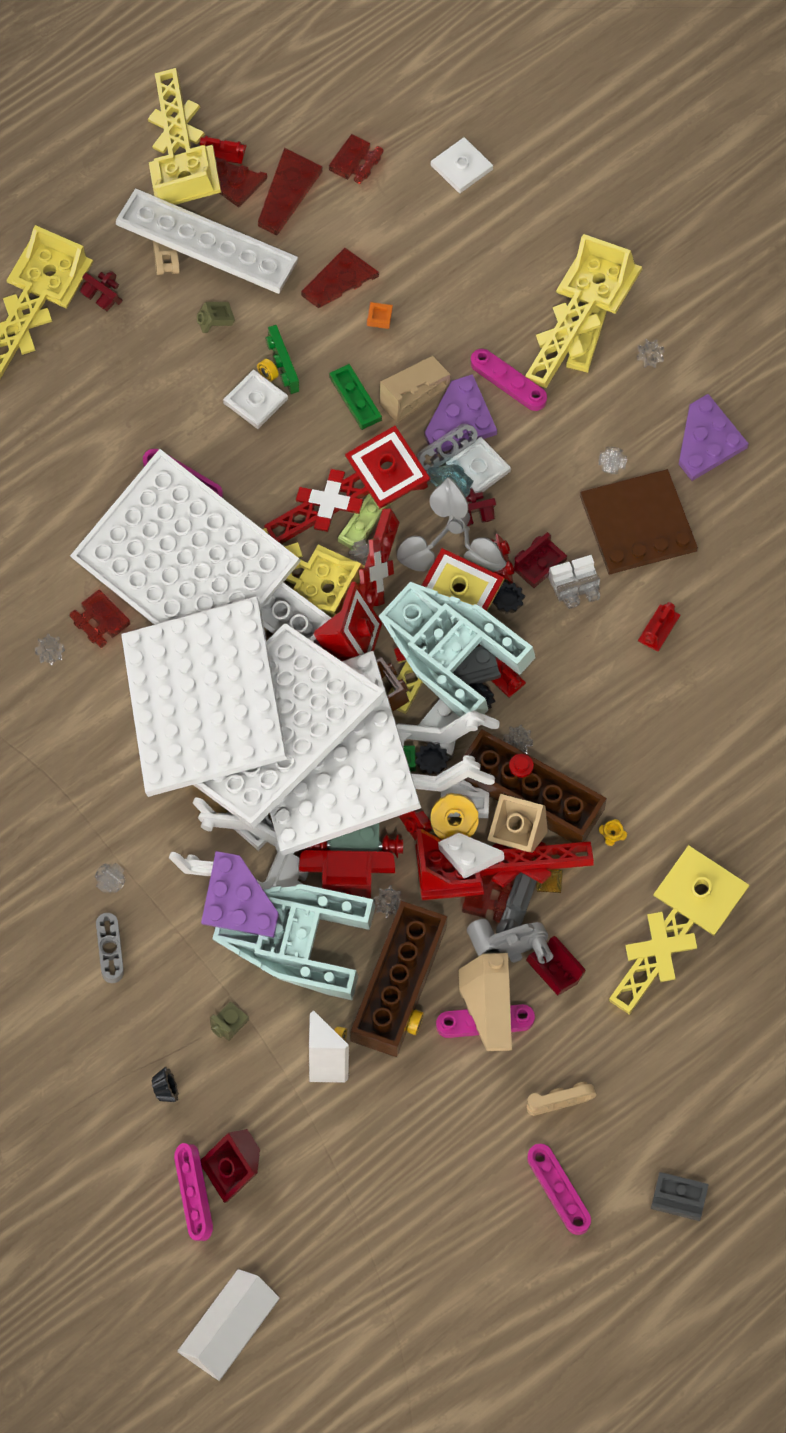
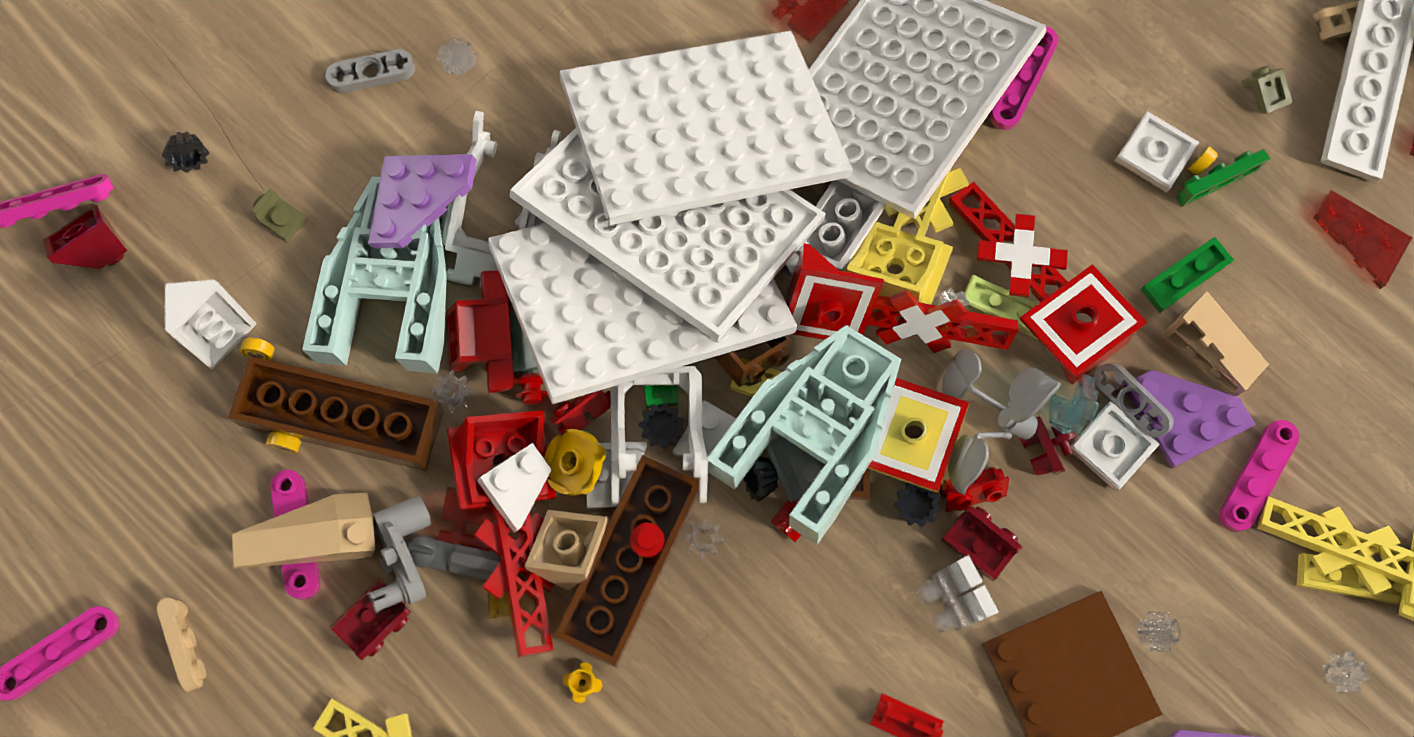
camera: 80 degrees right, 10 degrees up
orange plate [367,302,393,329] -> none

